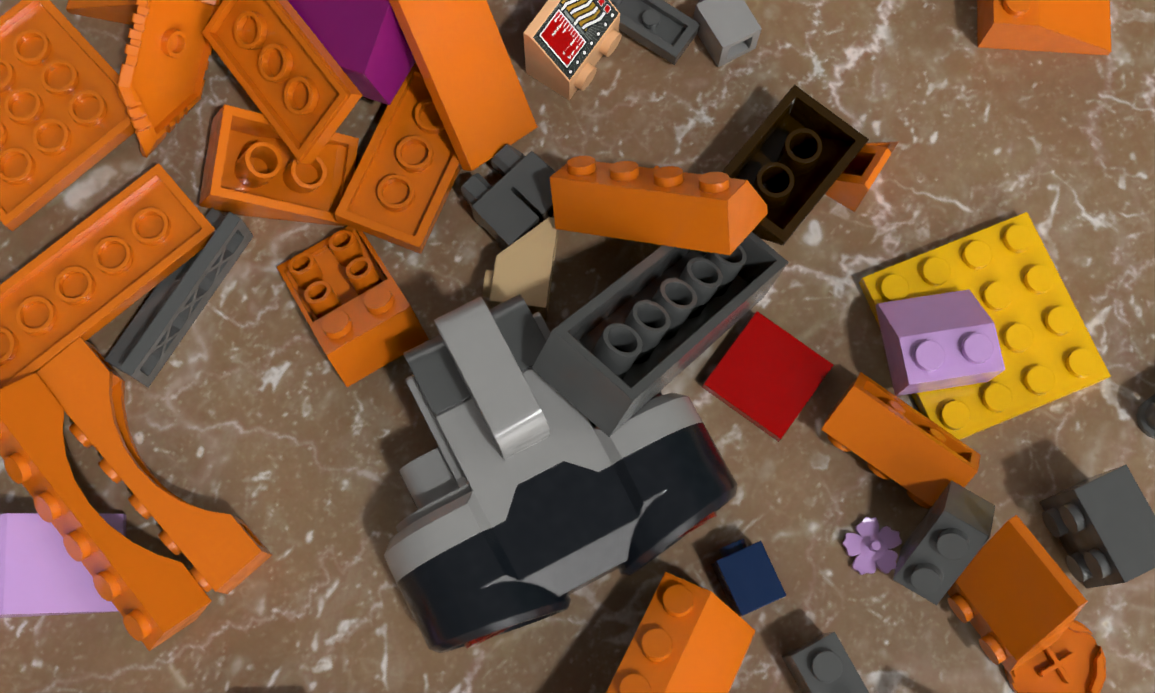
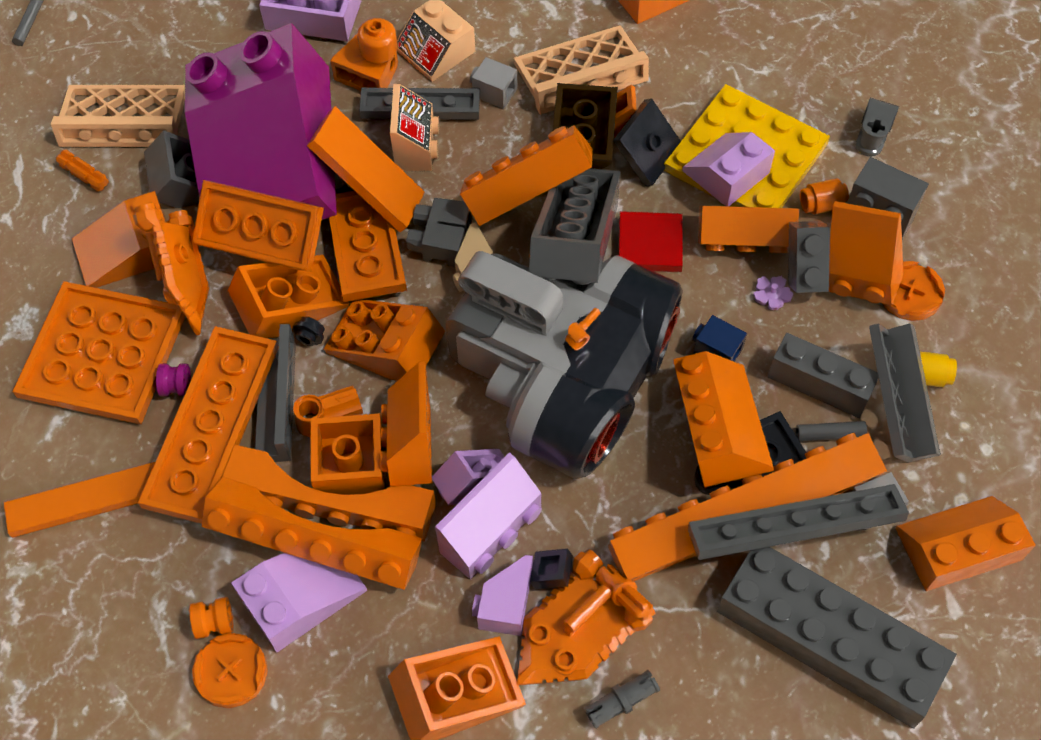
camera: 30 degrees left, 15 degrees down
none -> magenta wheel [156,363,191,396]
none -> black plate [292,317,325,346]
none -> orange piece [293,385,363,437]
none -> orange brick [311,413,386,495]
none -> orange slope [380,362,432,486]
none -> lavender slope [432,449,504,505]
none -> lavender slope [435,452,542,580]
none -> light nougat fence [514,25,649,115]
none -> orange hand [565,308,600,351]
none -> black plate [613,98,681,186]
none -> orange brick [800,178,849,215]

